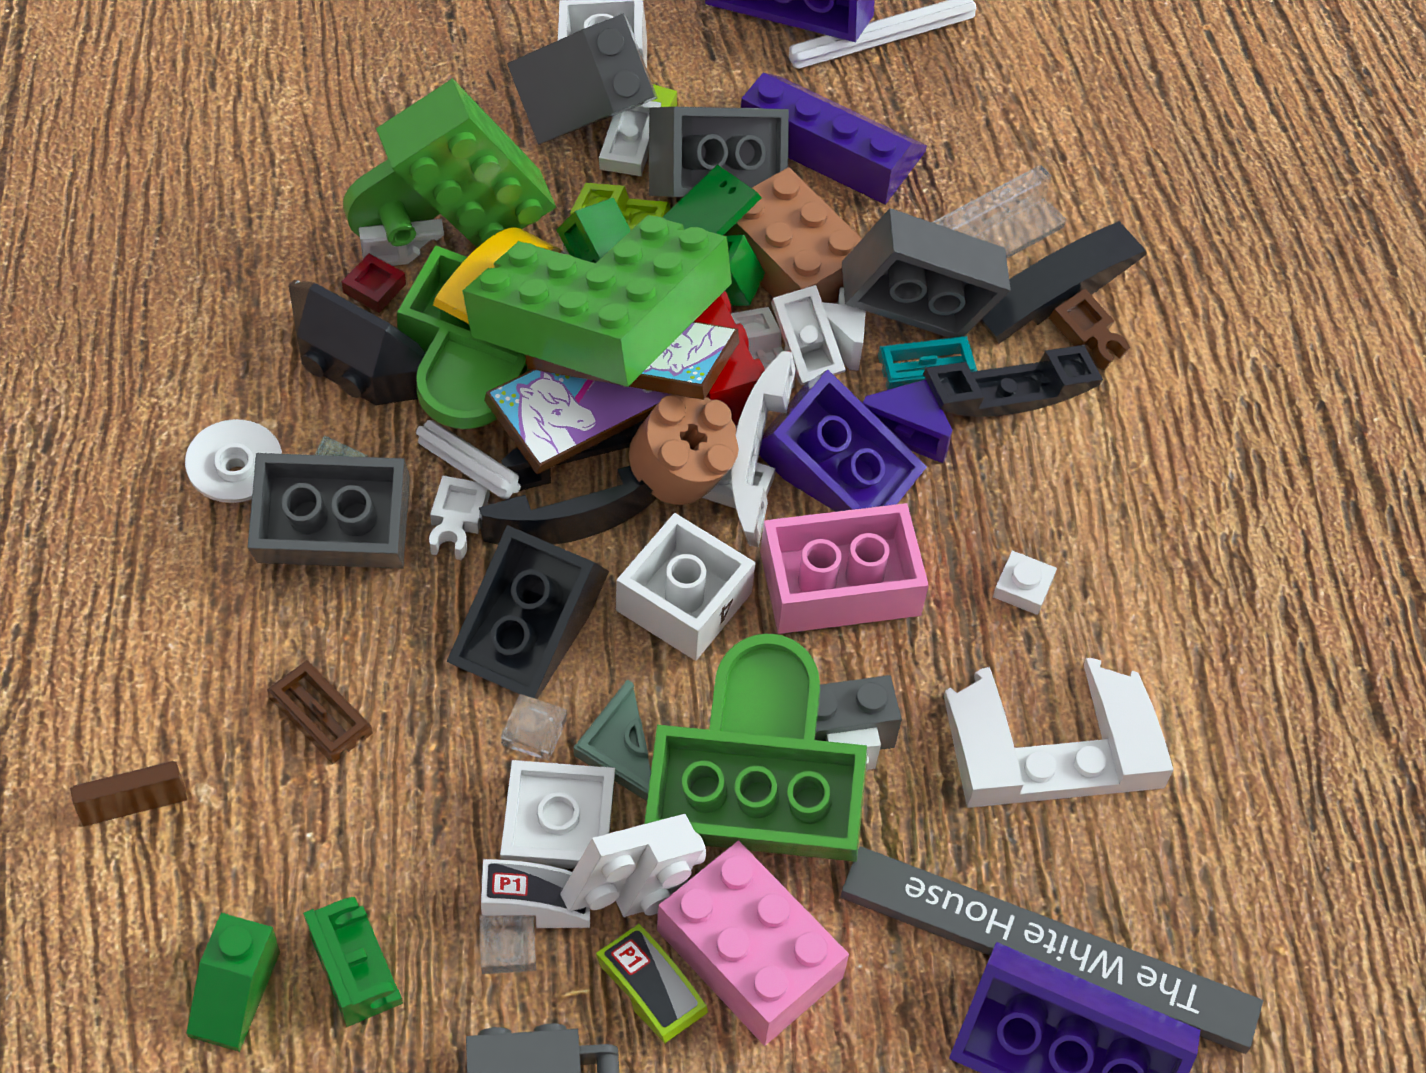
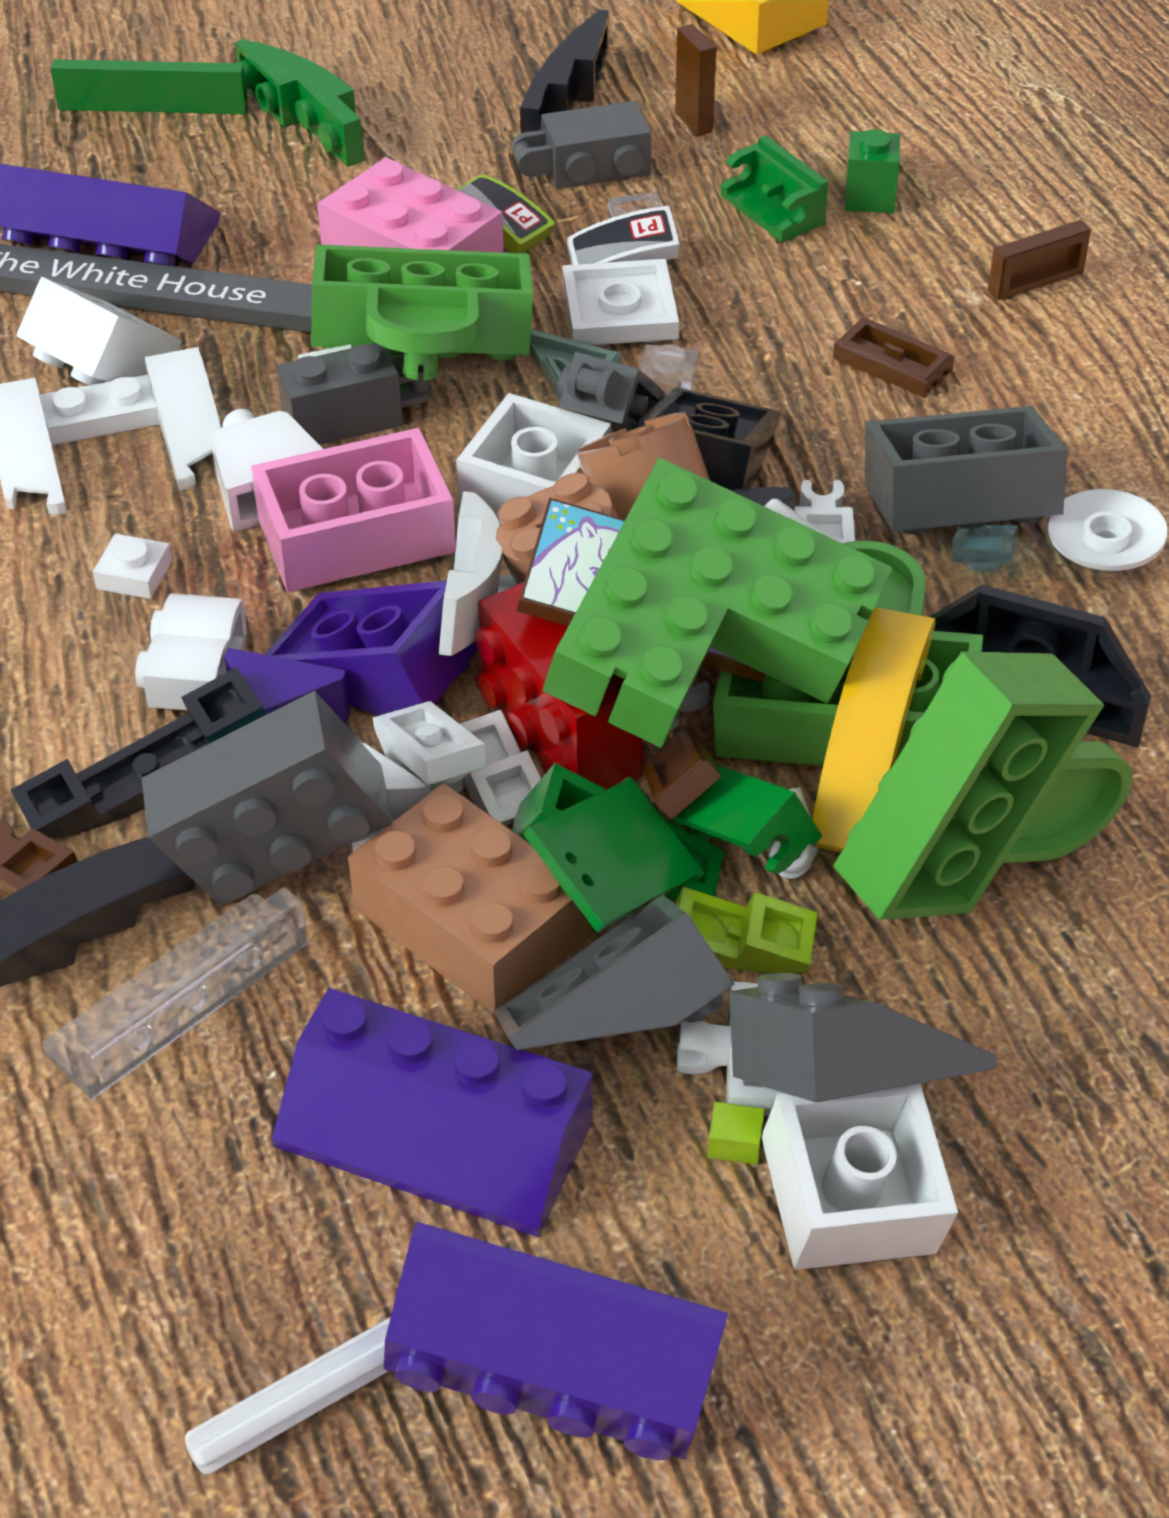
camera: 175 degrees right, 10 degrees down
white plate [560,814,706,917] -> none
none -> white slope [16,276,183,385]
none -> white brick [135,593,247,710]
none -> white torso [210,409,323,533]
none -> dark grey brick [557,352,666,433]
none -> nougat brick [577,412,710,520]

